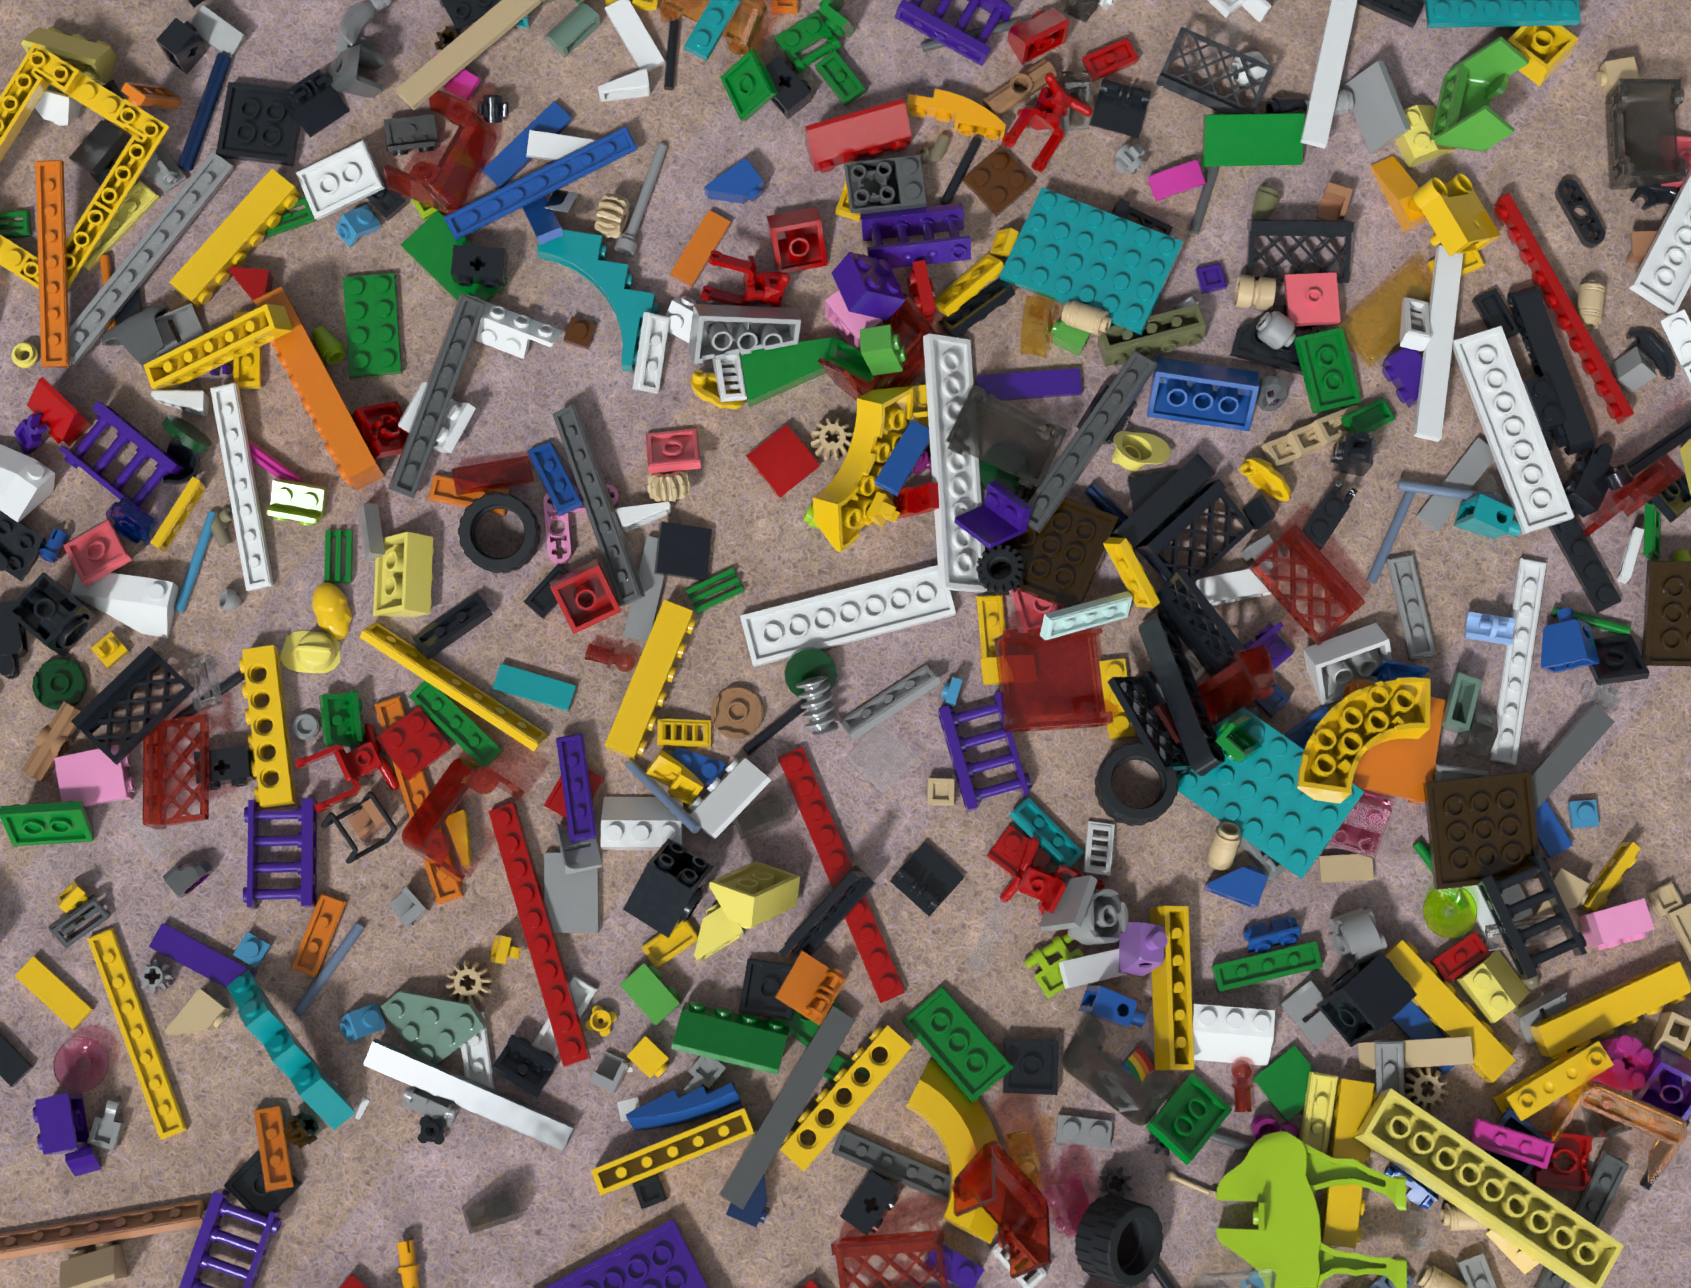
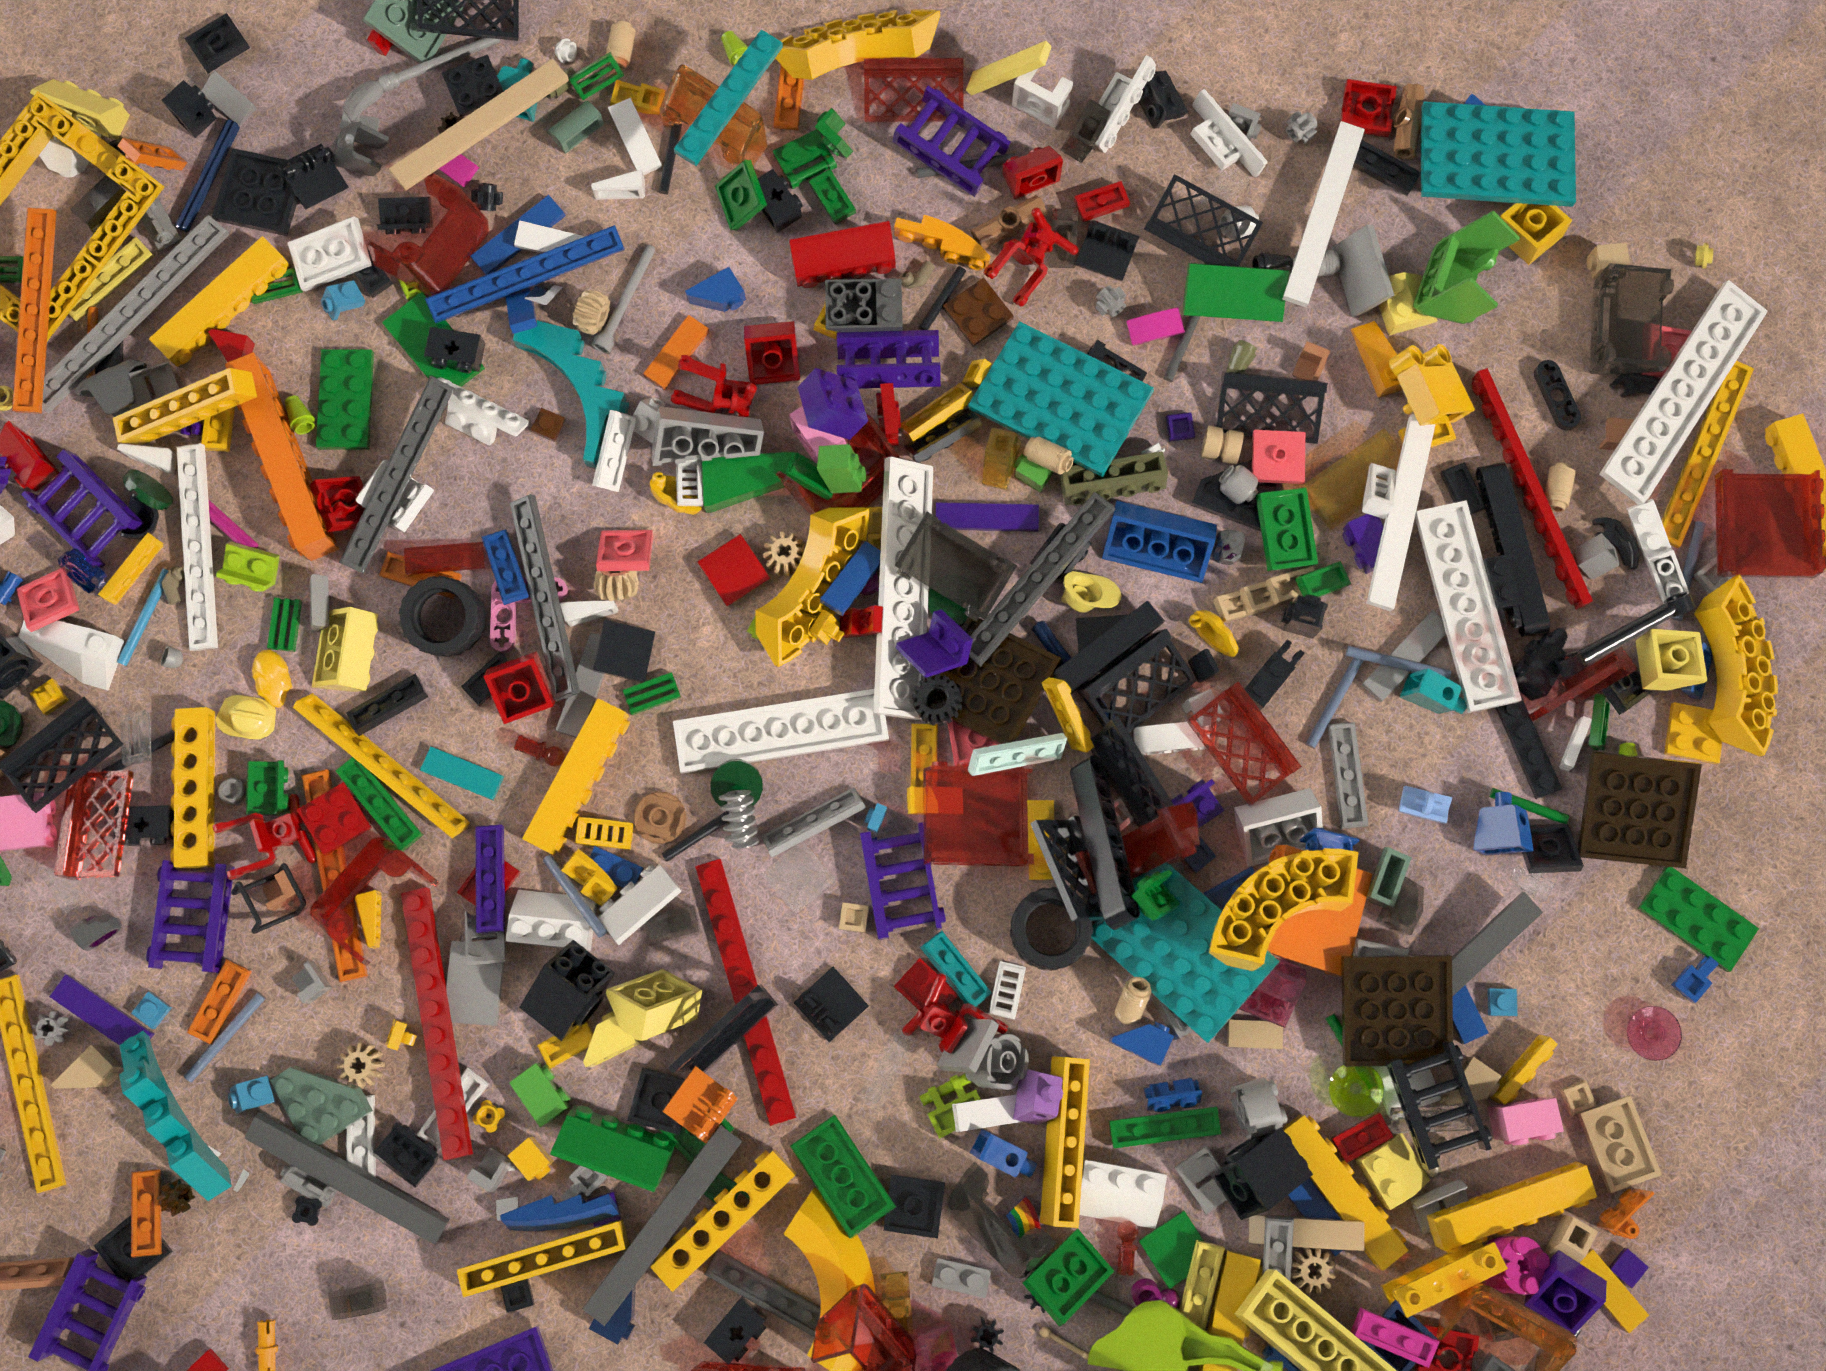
camera: 10 degrees right, 0 degrees up
white tile [1488,558,1546,766] -> none

